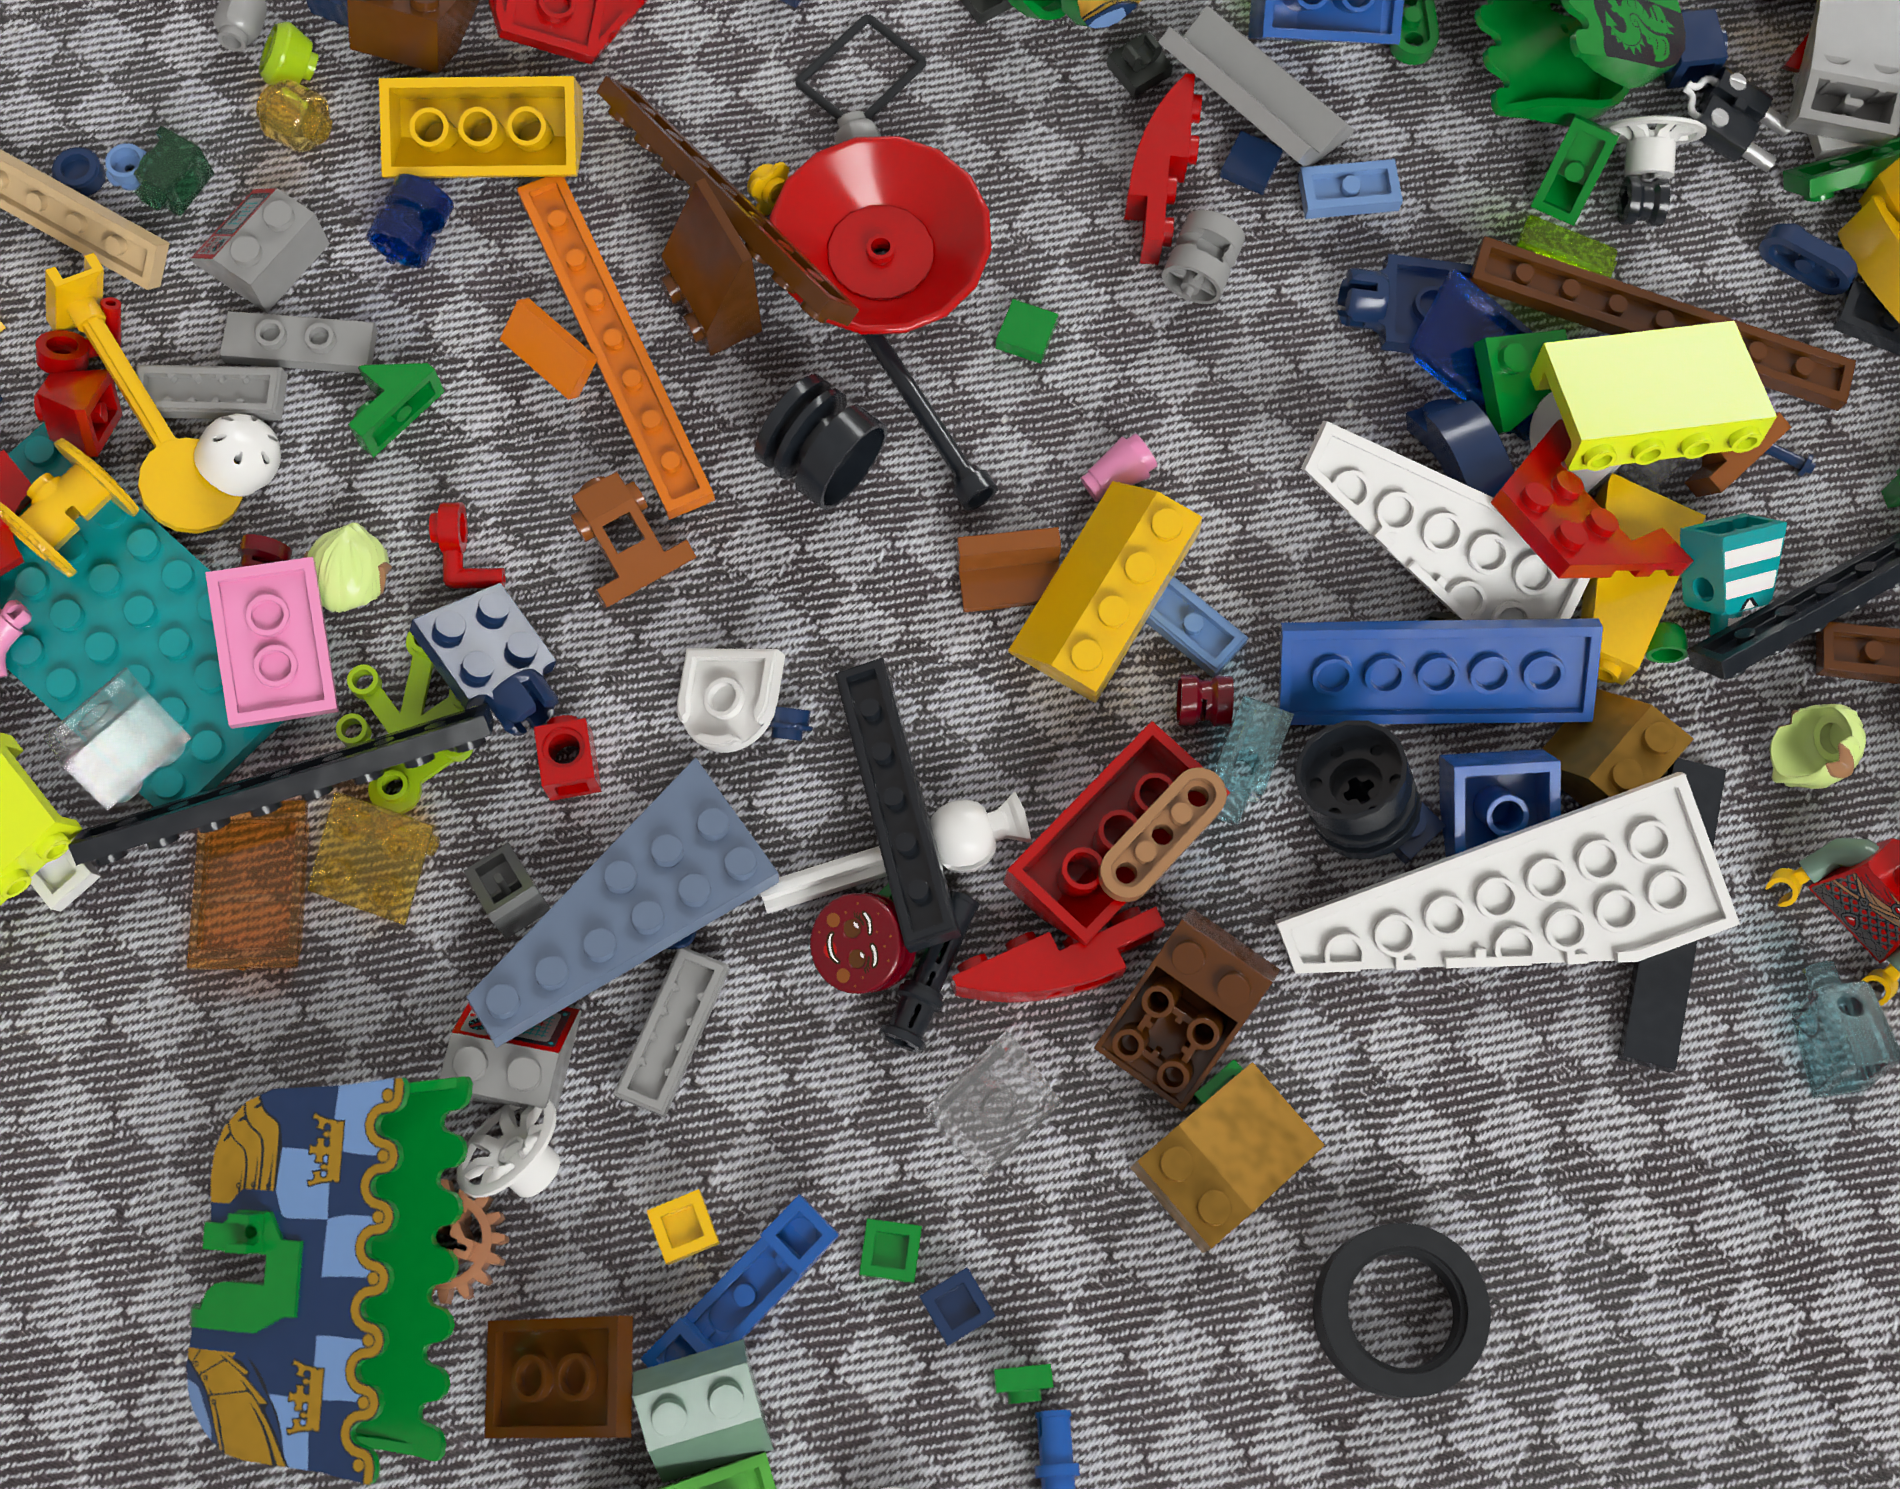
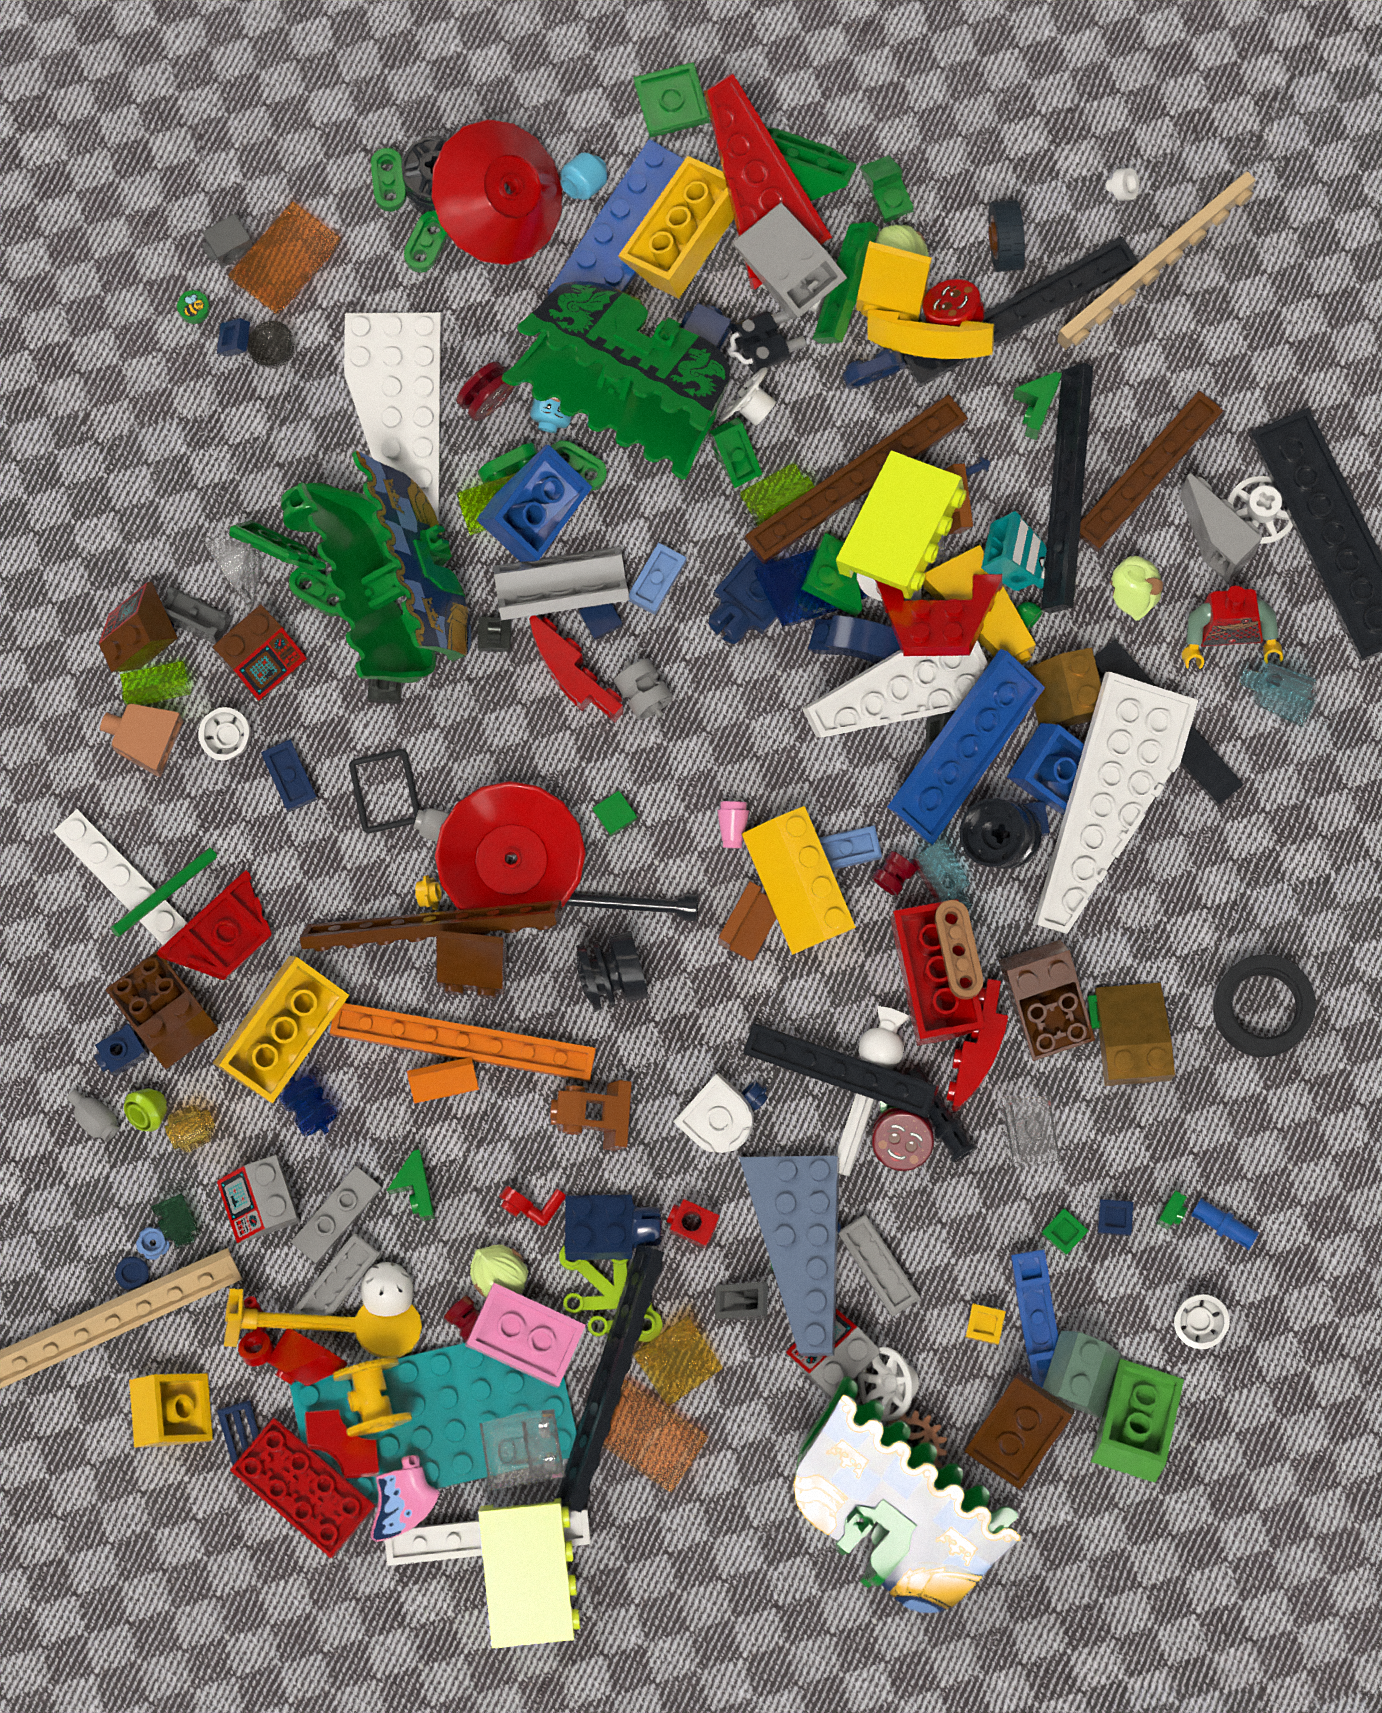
camera: 50 degrees left, 5 degrees up
black wheel [1617,176,1671,227] -> none

